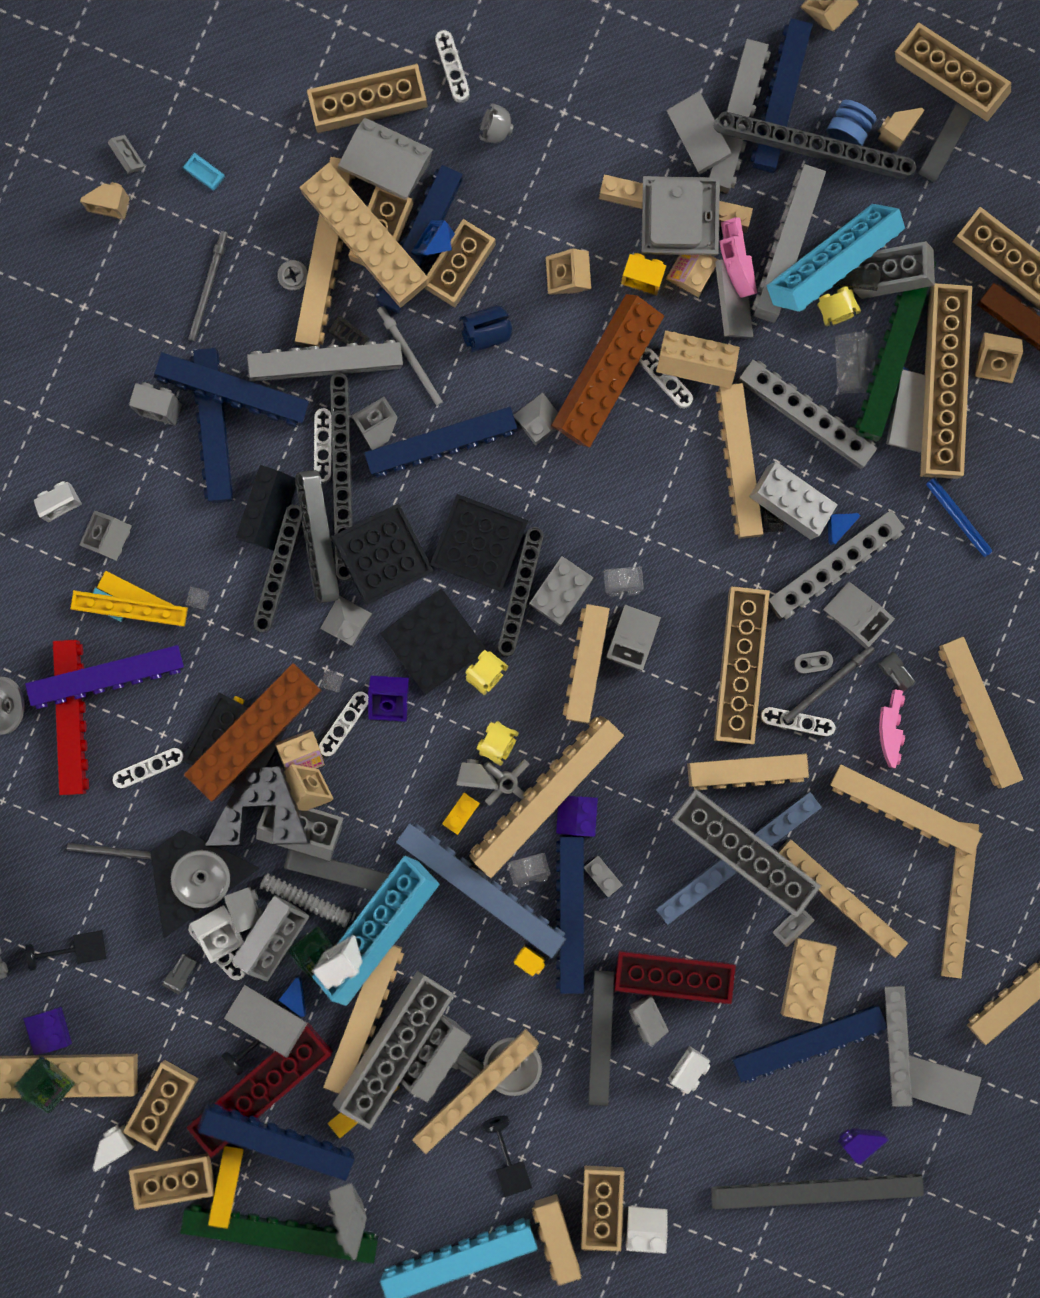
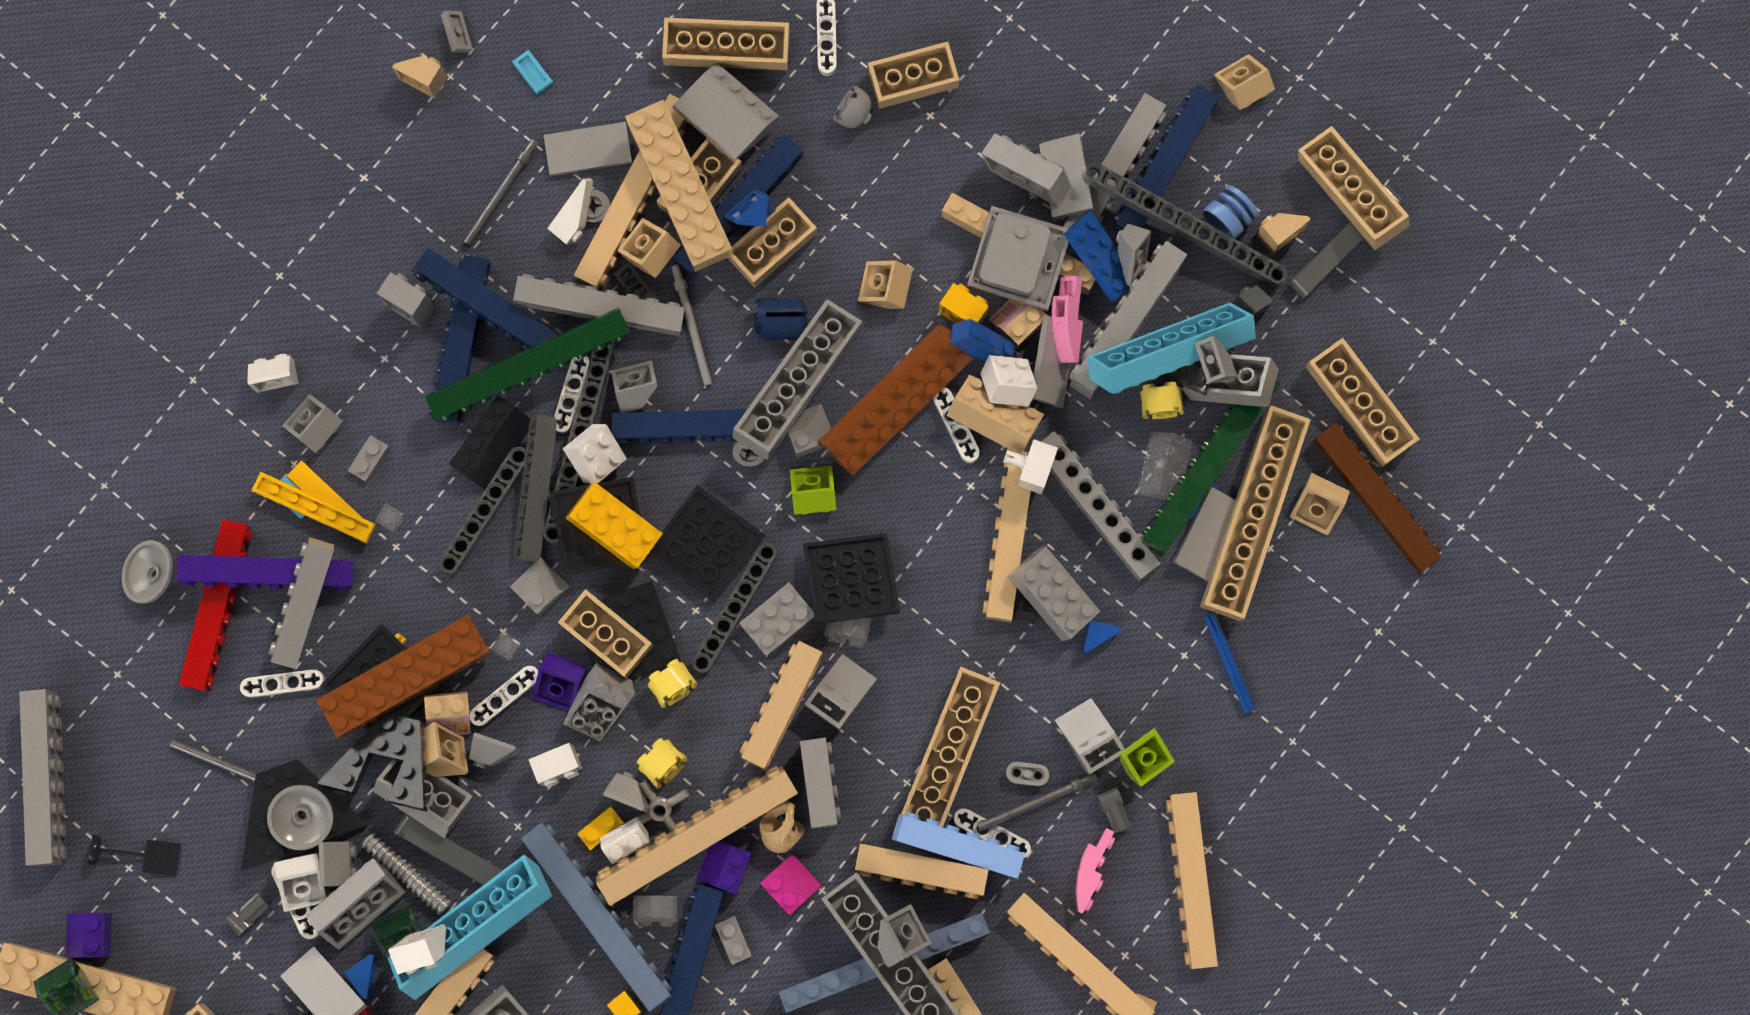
camera: 15 degrees right, 5 degrees down
light grey brick [768,509,905,620] -> none
none -> light grey brick [268,537,334,669]
none -> light grey plate [348,435,389,483]
none -> dark green brick [425,307,630,421]
none -> light grey slope [469,733,521,769]
none -> white brick [529,743,583,788]
none -> light grey tile [544,122,632,177]
none -> white slope [547,178,593,244]
none -> tan brick [558,589,653,679]
none -> white brick [563,424,627,484]
none -> light grey slope [564,663,635,742]
none -> yellow brick [566,482,663,569]
none -> white brick [600,817,650,864]
none -> tan brick [617,218,681,278]
none -> light grey brick [732,299,862,461]
none -> light grey gear [733,442,764,466]
none -> tan helmet [760,800,805,853]
none -> dark pink slope [760,854,822,915]
none -> lime slope [790,465,836,515]
none -> light grey brick [800,738,841,829]
none -> black plate [803,533,900,625]
none -> tan brick [868,42,959,109]
none -> light grey slope [877,904,932,967]
none -> light blue brick [892,812,1025,878]
none -> blue brick [950,319,1015,363]
none -> white brick [980,355,1038,407]
none -> light grey brick [981,134,1072,207]
none -> white brick [1003,440,1058,495]
none -> blue plate [1063,210,1138,302]
none -> light grey slope [1116,224,1151,286]
none -> lime slope [1120,728,1175,787]
none -> light grey slope [1195,336,1237,383]
none -> dark grey slope [1236,285,1273,319]

